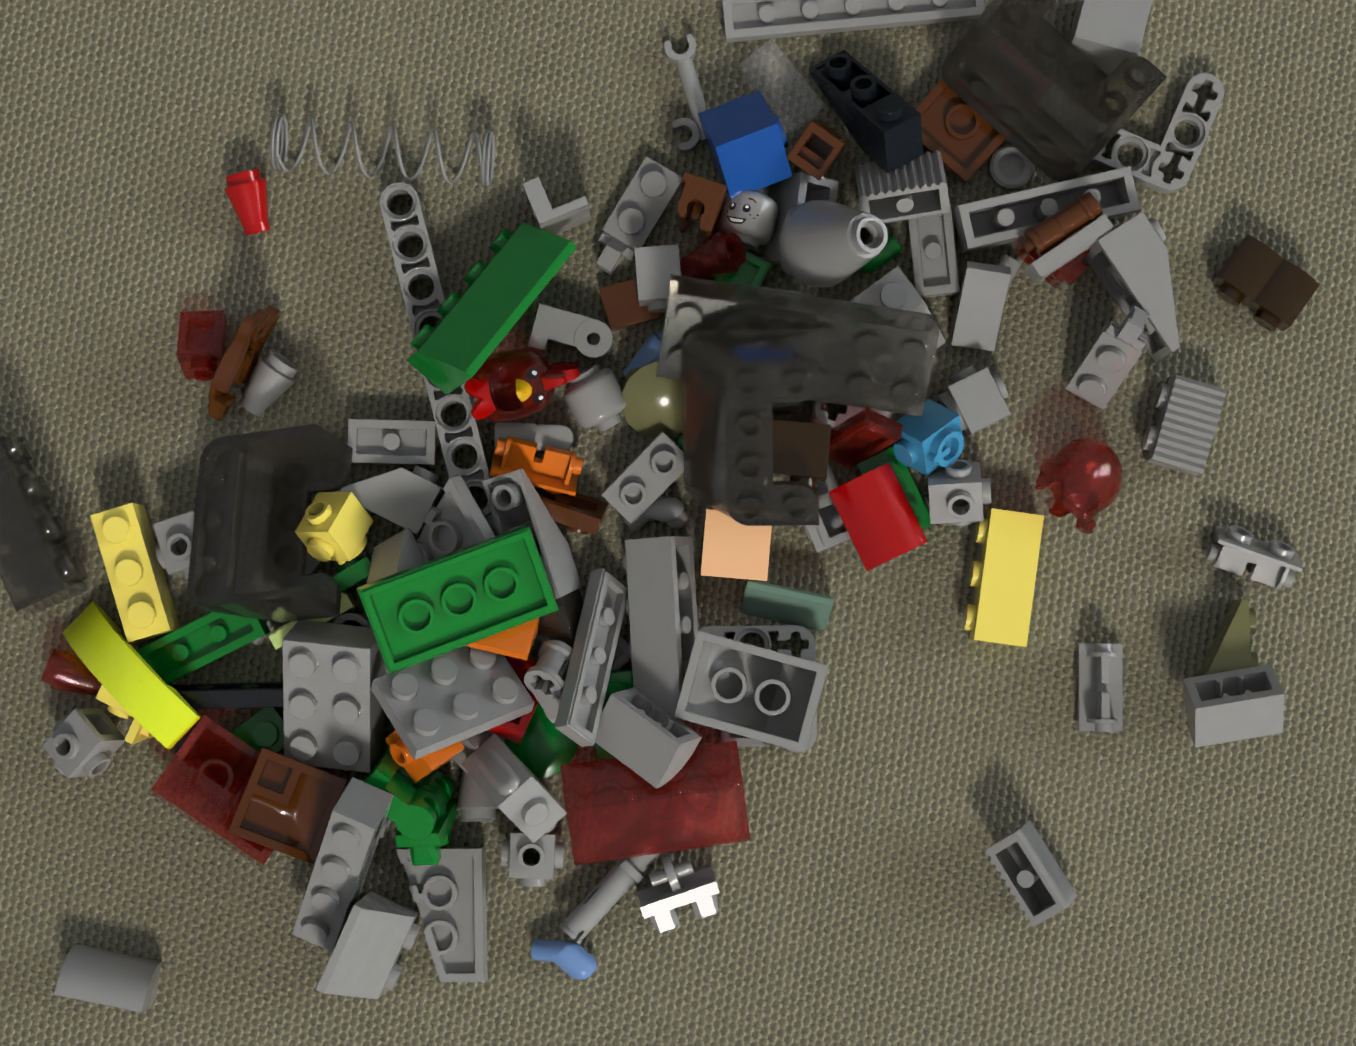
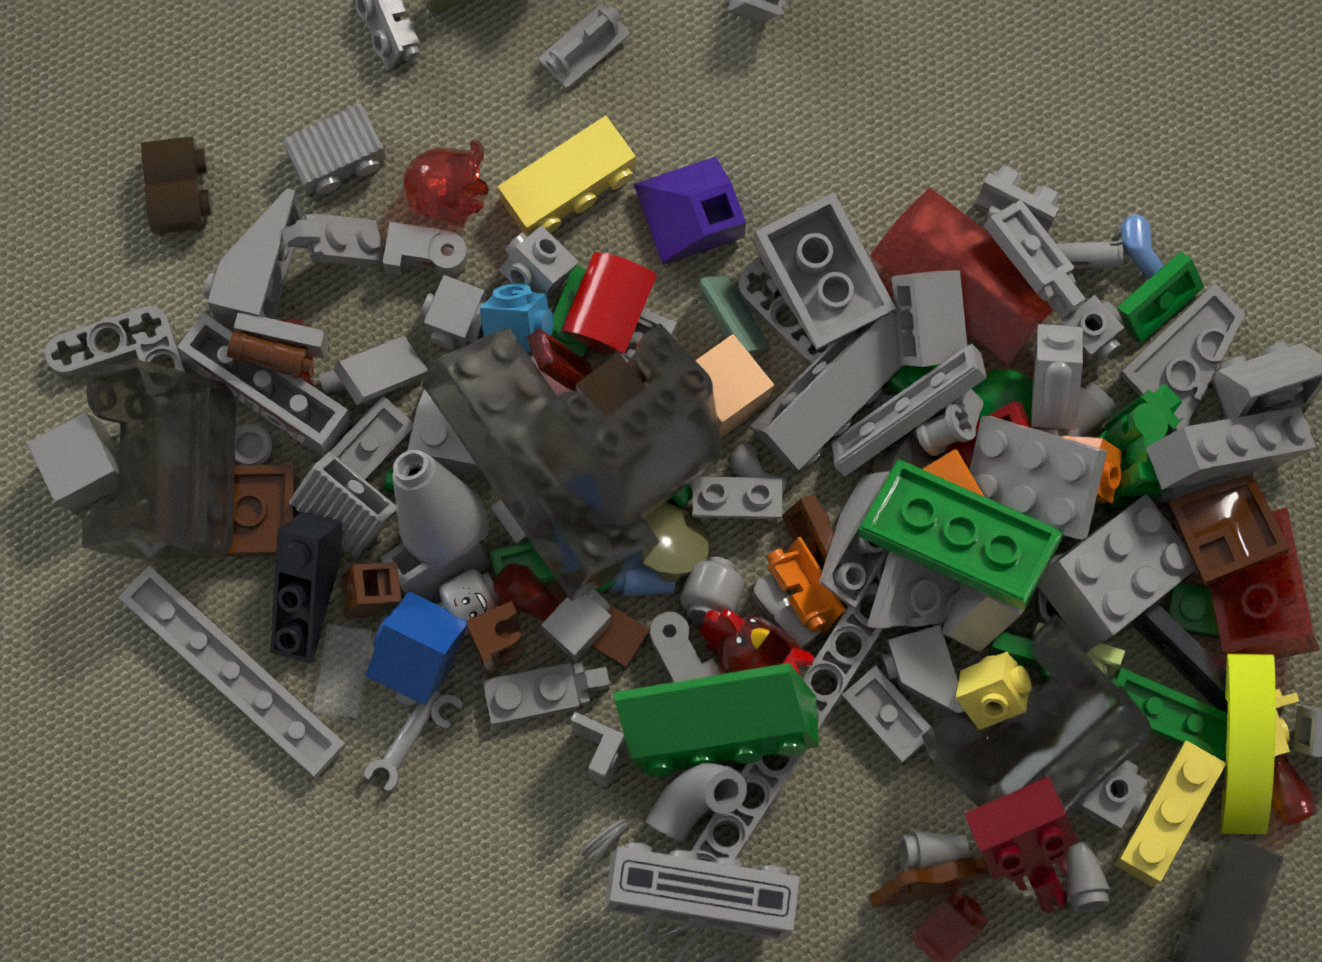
camera: 135 degrees left, 10 degrees down
none -> light grey leg [382,222,467,278]
none -> light grey brick [604,843,800,941]
none -> dark purple slope [634,156,746,265]
none -> light grey cylinder [645,762,747,842]
none -> dark red brick [964,776,1078,913]
none -> light grey hinge [983,200,1086,319]
none -> light grey cone [1067,841,1112,912]
none -> green plate [1117,252,1204,343]

